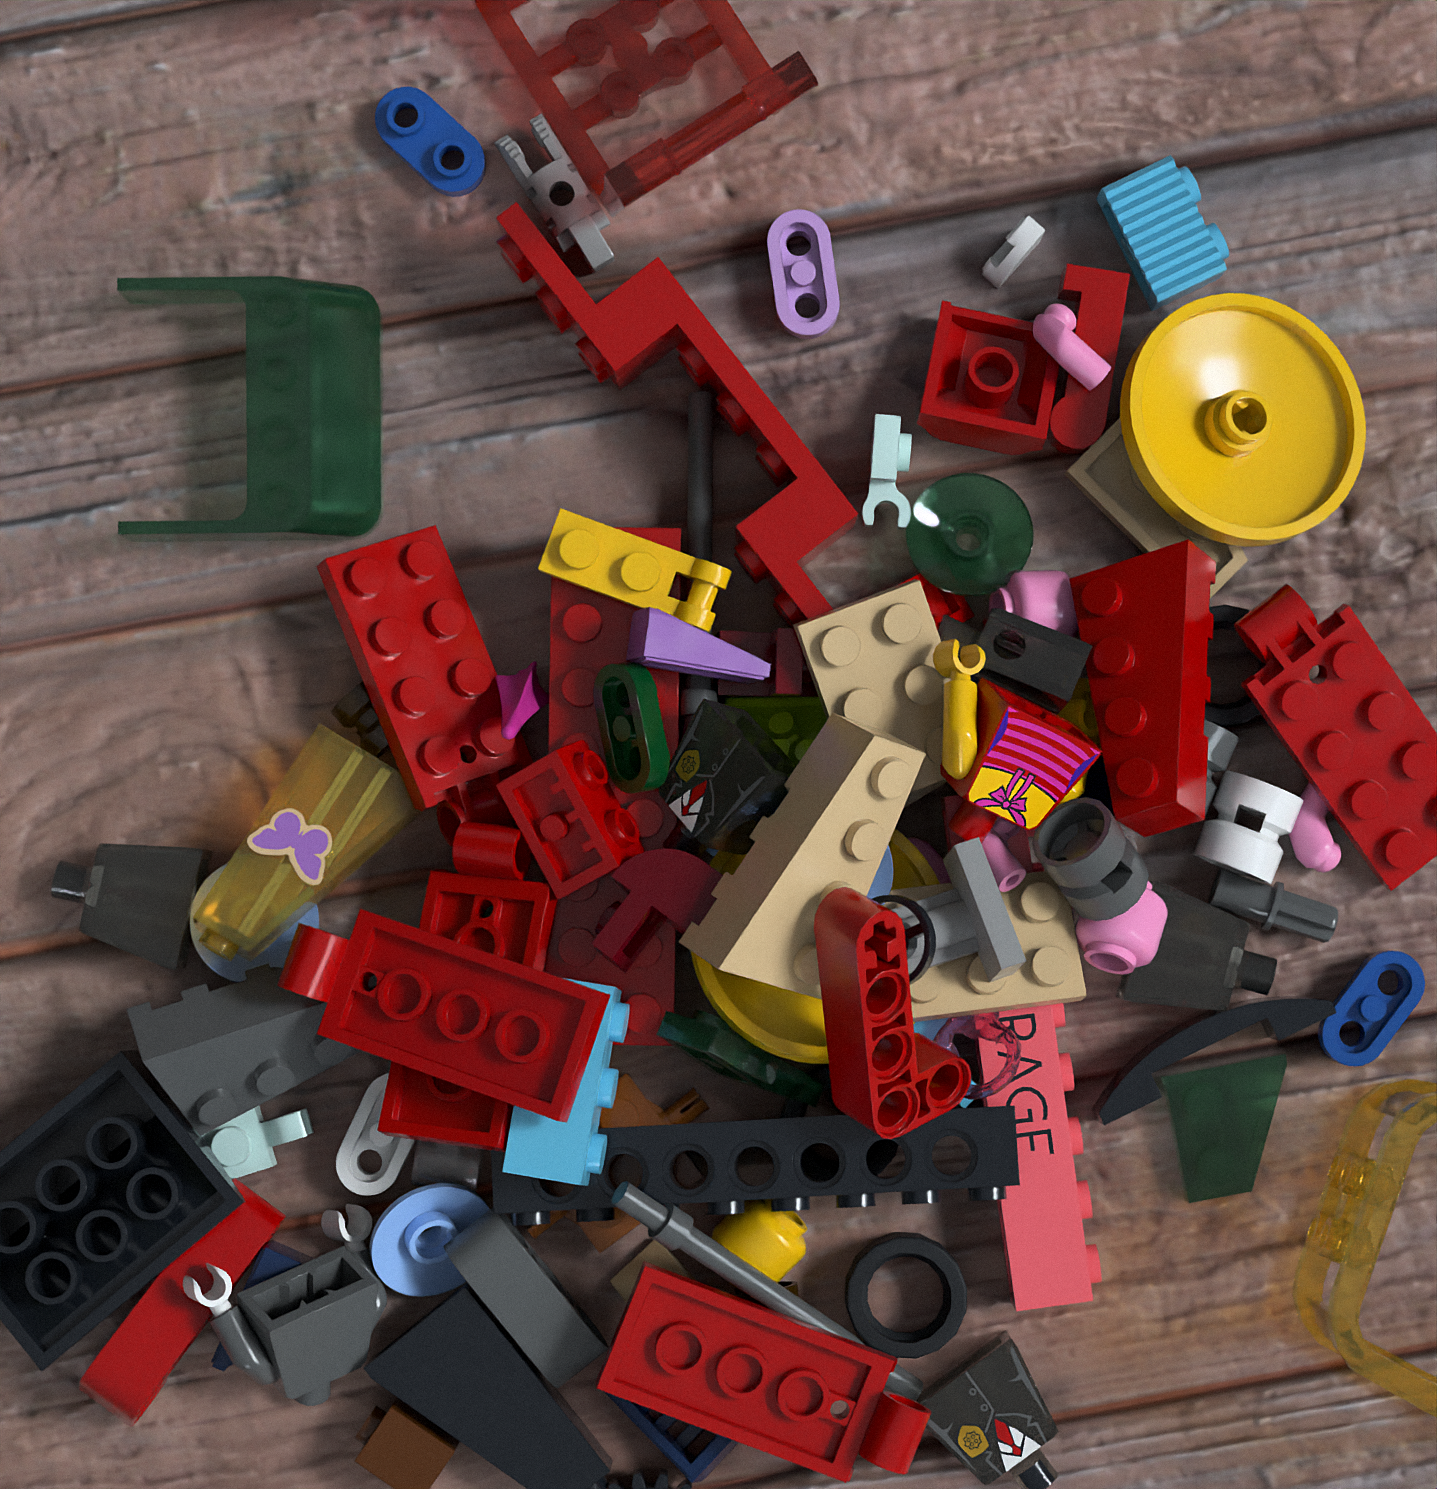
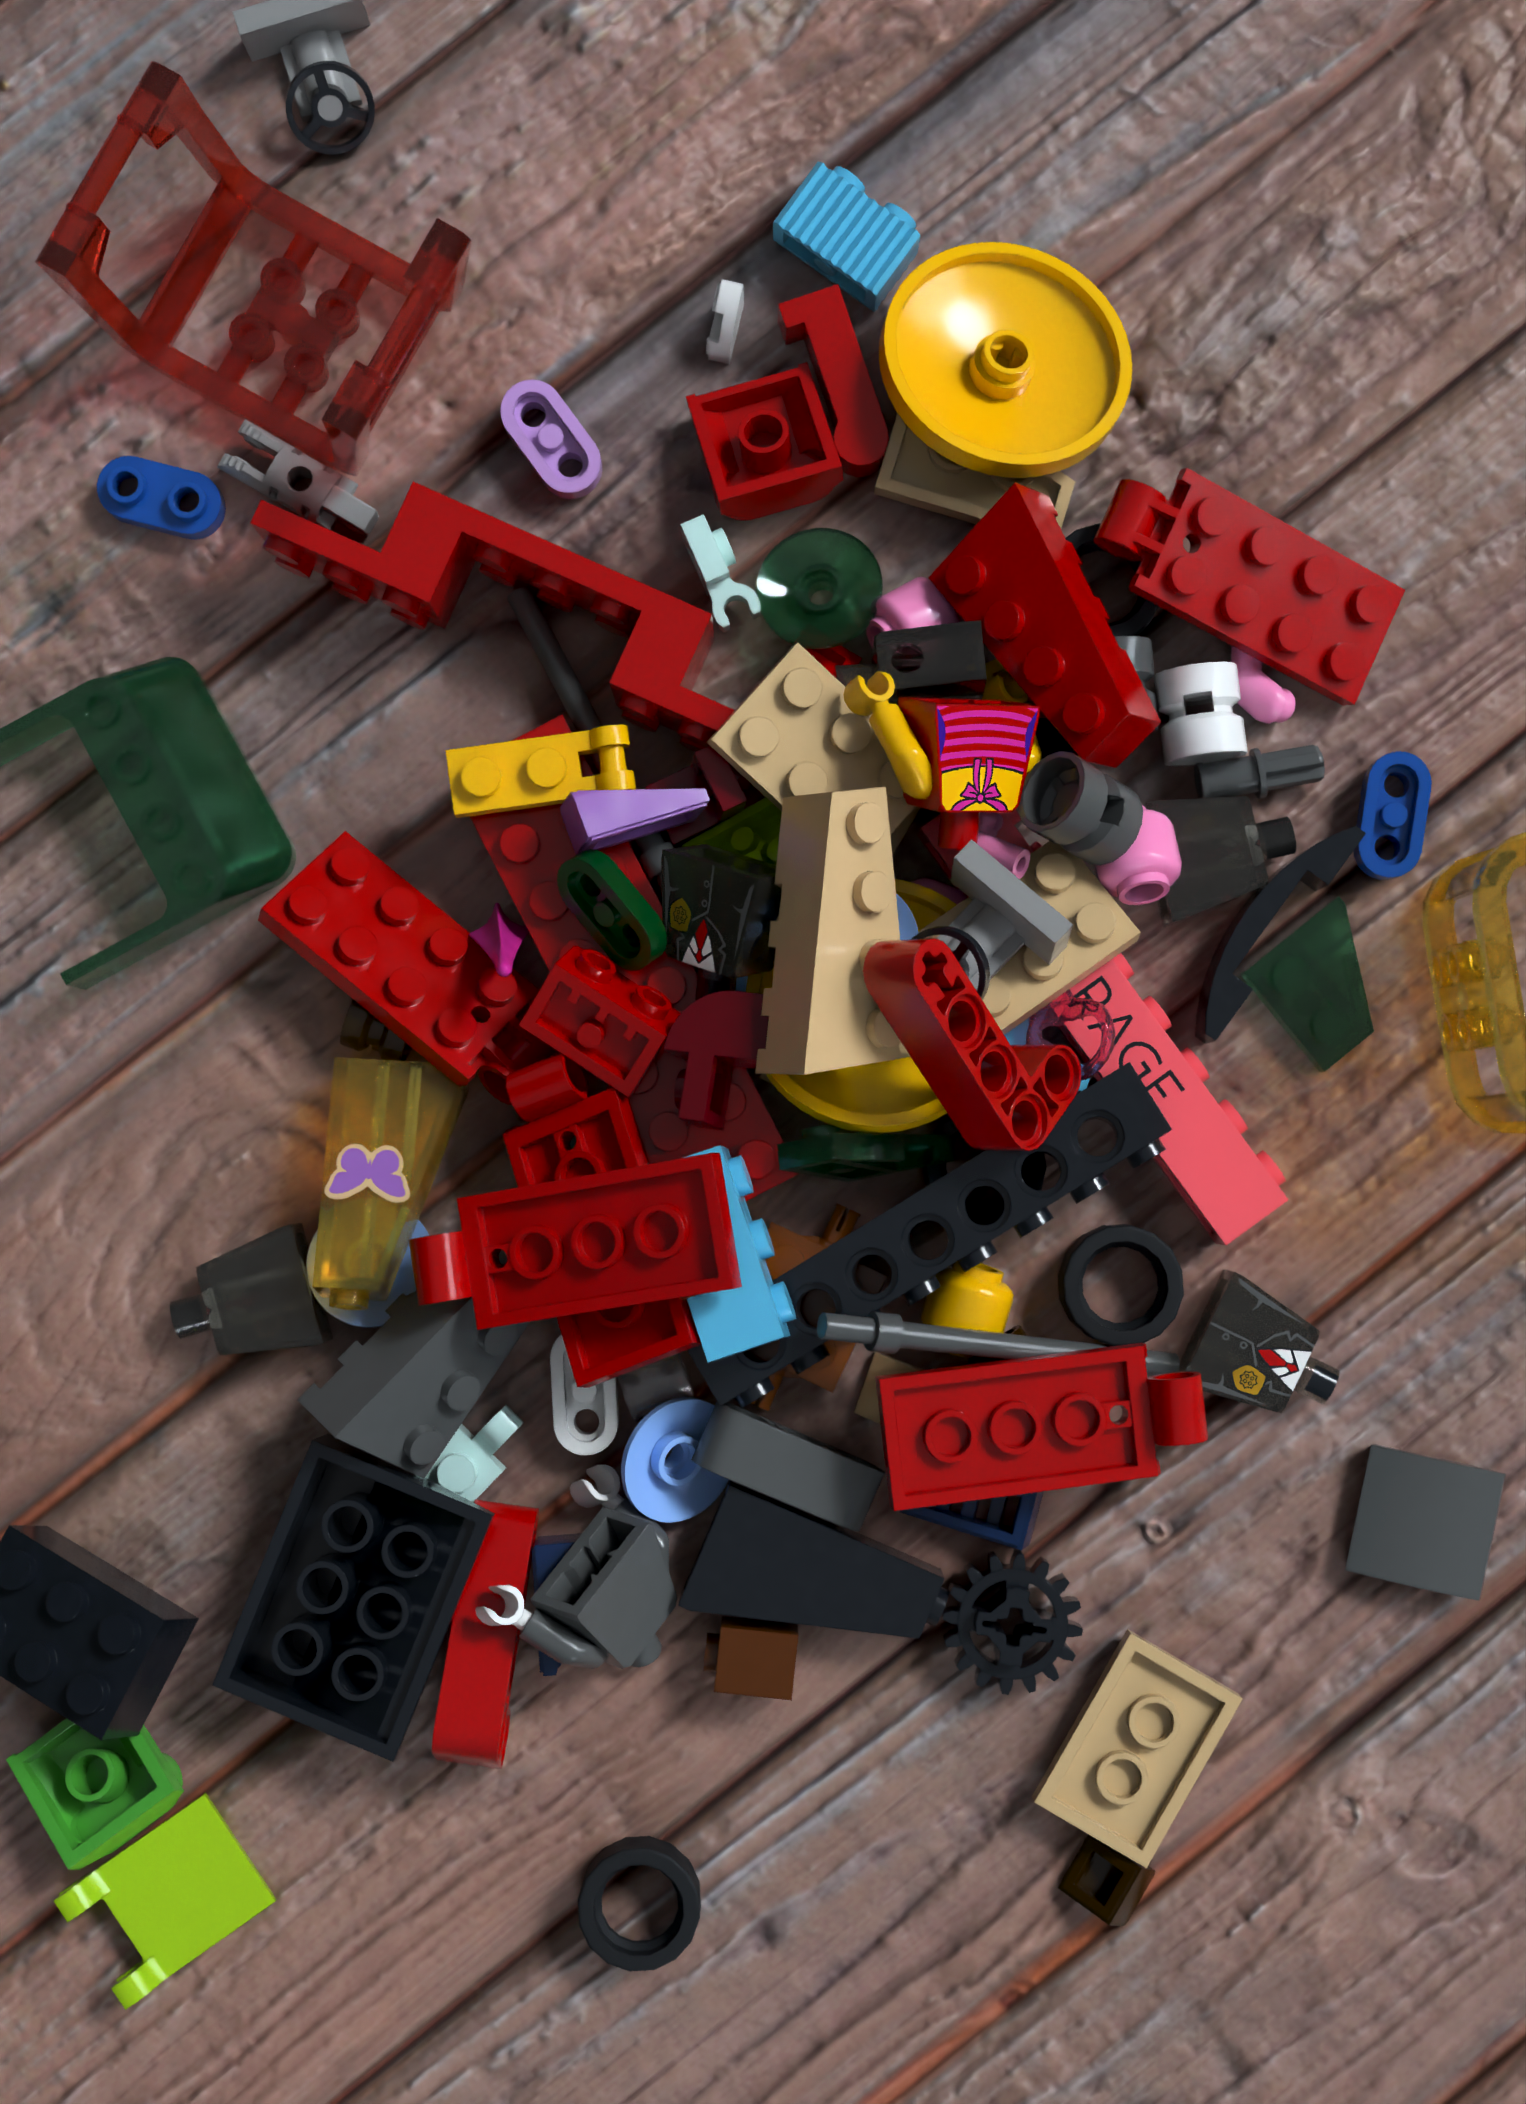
camera: 30 degrees left, 0 degrees up
bright pink arm [1033,303,1111,391] -> none

